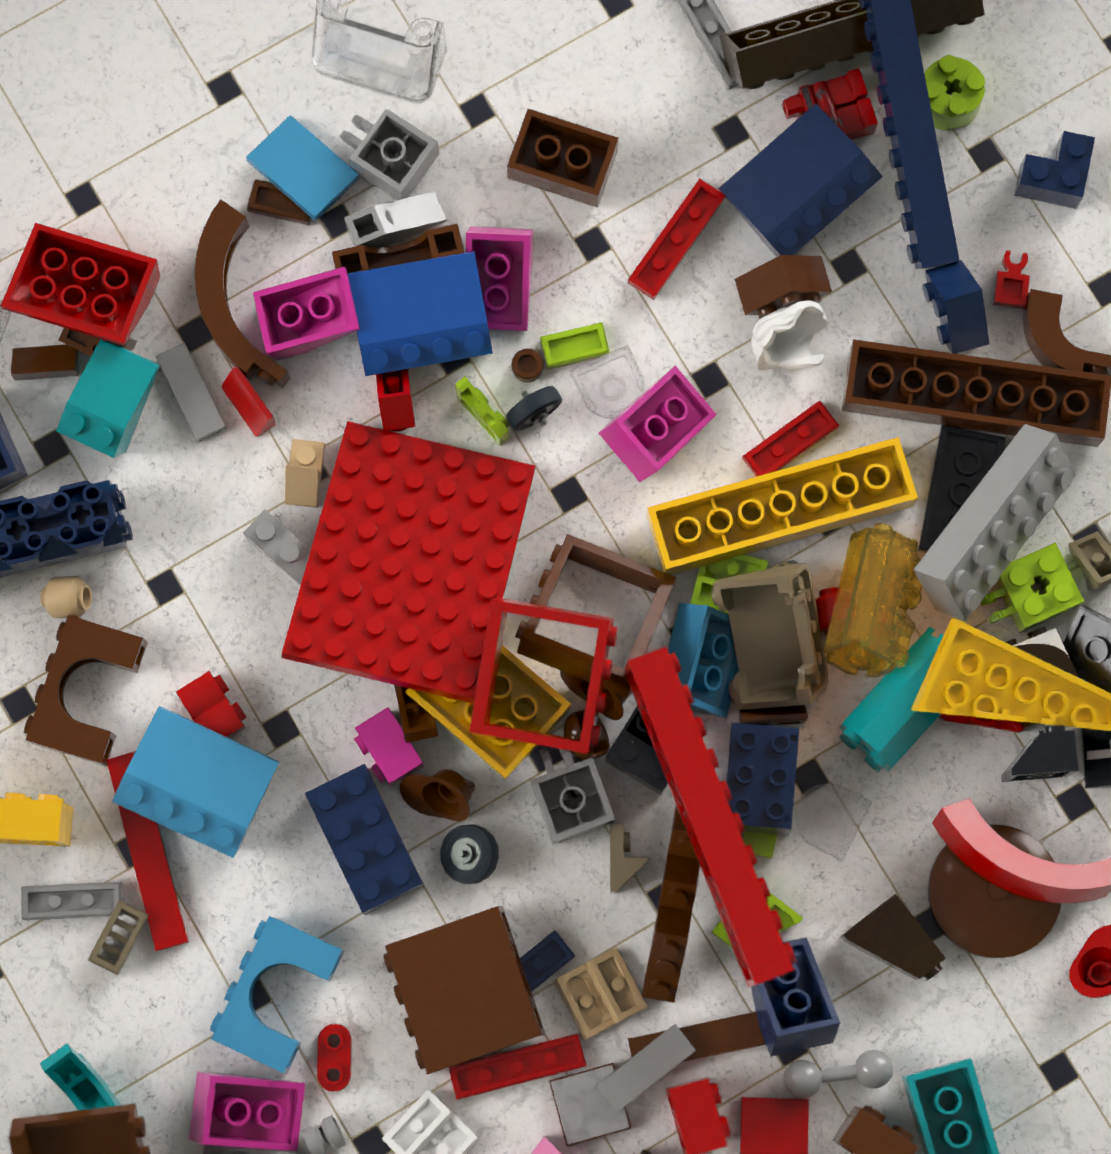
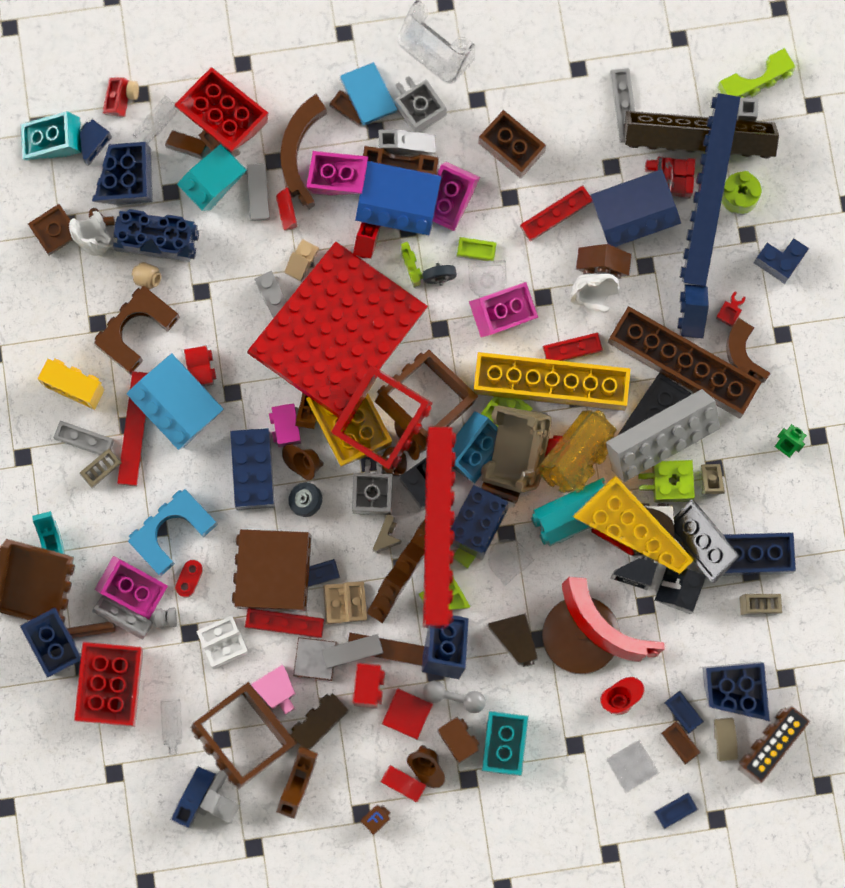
camera: 20 degrees right, 0 degrees up
reddish brown tile [511,349,544,382] -> none

